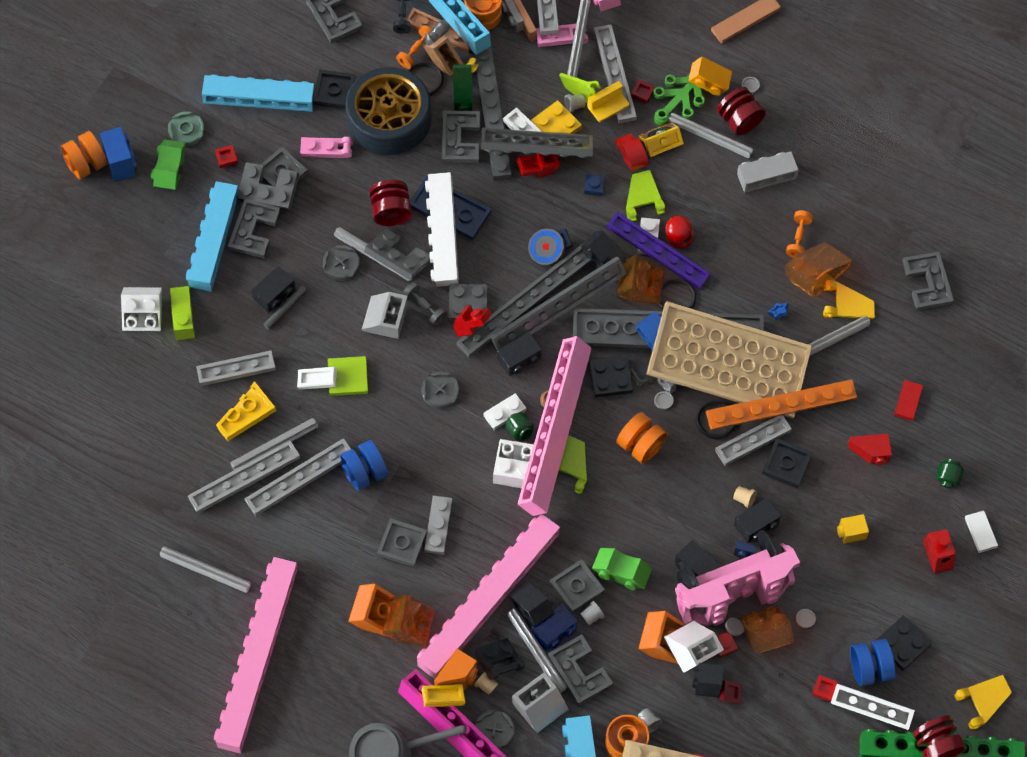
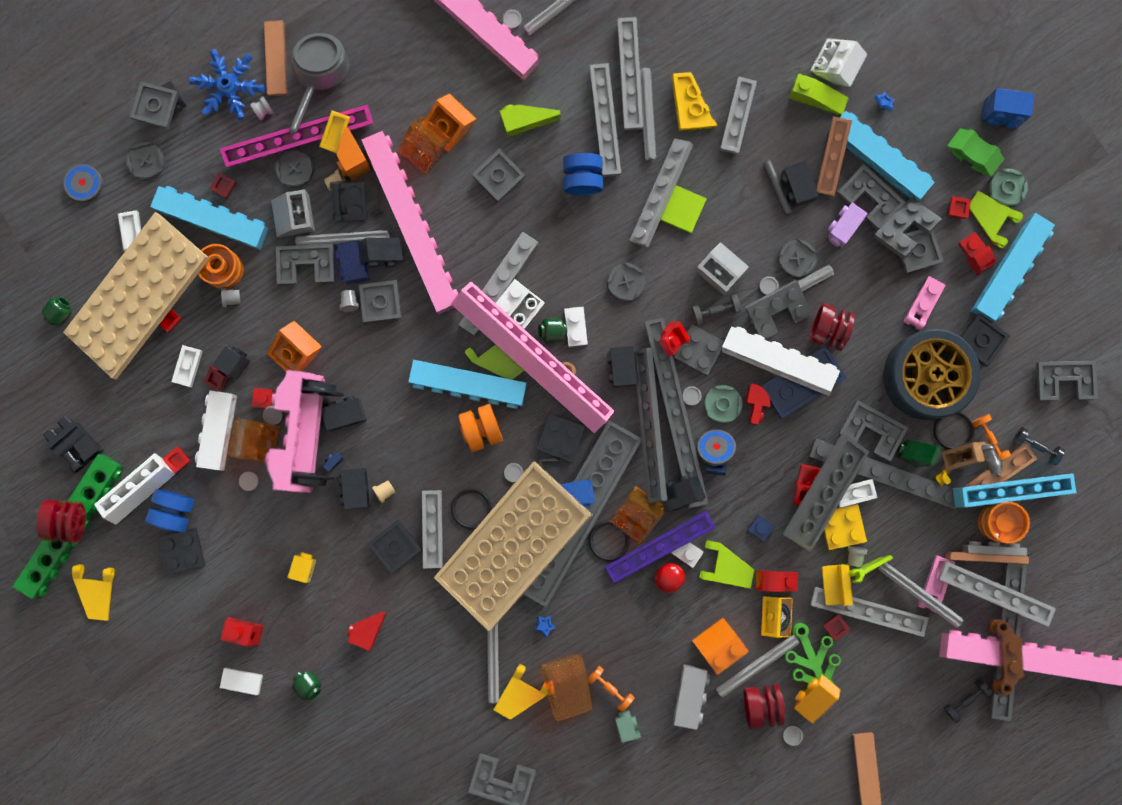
camera: 120 degrees right, 20 degrees up
orange wheel [61,131,108,180] -> none
white tile [297,367,337,390] -> none
light grey plate [424,496,452,555] -> none
bright green brick [592,548,652,590] -> none
white slope [664,621,724,673] -> none
orange plate [706,379,857,430] -> none
red tile [894,380,923,421] -> none
none -> white plate [172,345,203,387]
none -> white brick [195,391,237,471]
none -> medium azure brick [409,360,527,409]
none -> light grey plate [459,232,538,336]
none -> lime slope [500,105,561,137]
none -> light grey piece [503,10,522,29]
none -> sand green brick [615,710,641,743]
none -> light grey plate [630,139,693,247]
none -> light grey piece [682,386,701,406]
none -> orange slope [692,618,749,675]
none -> sand green tile [704,385,743,423]
none -> red brick [745,384,770,426]
none -> light grey piece [759,277,779,295]
none -> nougat tile [816,116,852,196]
none -> lavender brick [827,202,868,247]
none -> blue piece [874,91,895,111]
none -> red brick [958,232,996,276]
none -> lime flag [970,191,1023,249]

